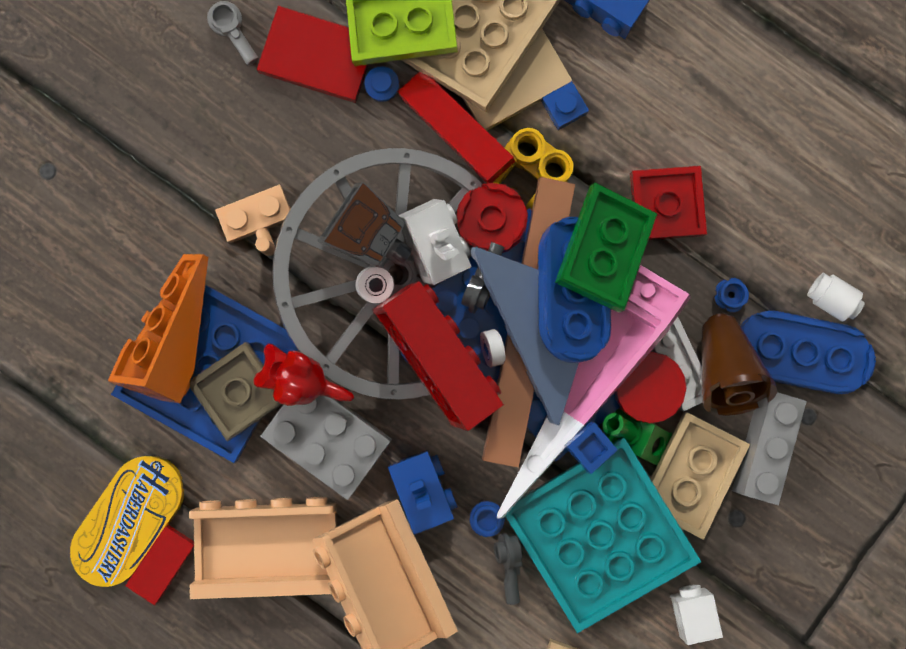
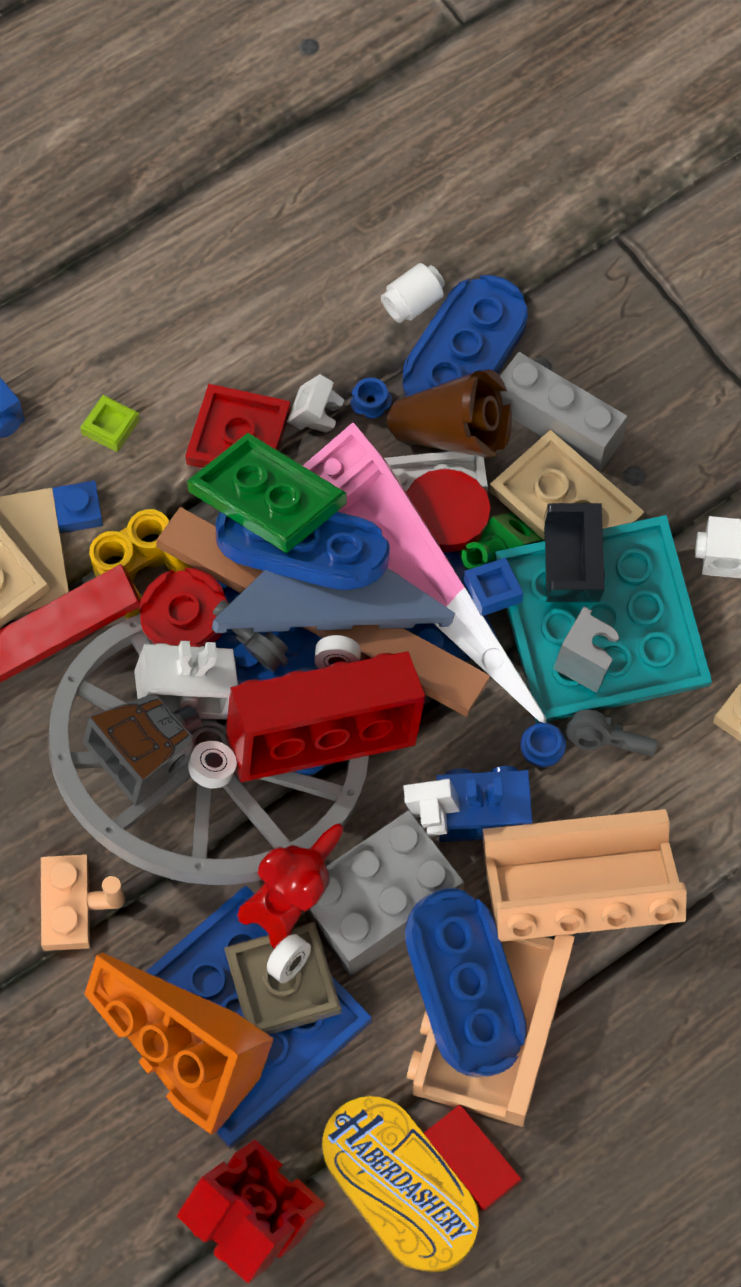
camera: 65 degrees left, 20 degrees down
none -> lime tile [80,395,140,453]
none -> red brick [176,1139,326,1284]
none -> white tile [267,934,311,983]
none -> white tile [287,374,344,433]
none -> white tile [404,779,460,836]
none -> blue tile [405,888,527,1077]
none -> black panel [544,503,604,602]
none -> light grey hinge [553,607,619,693]

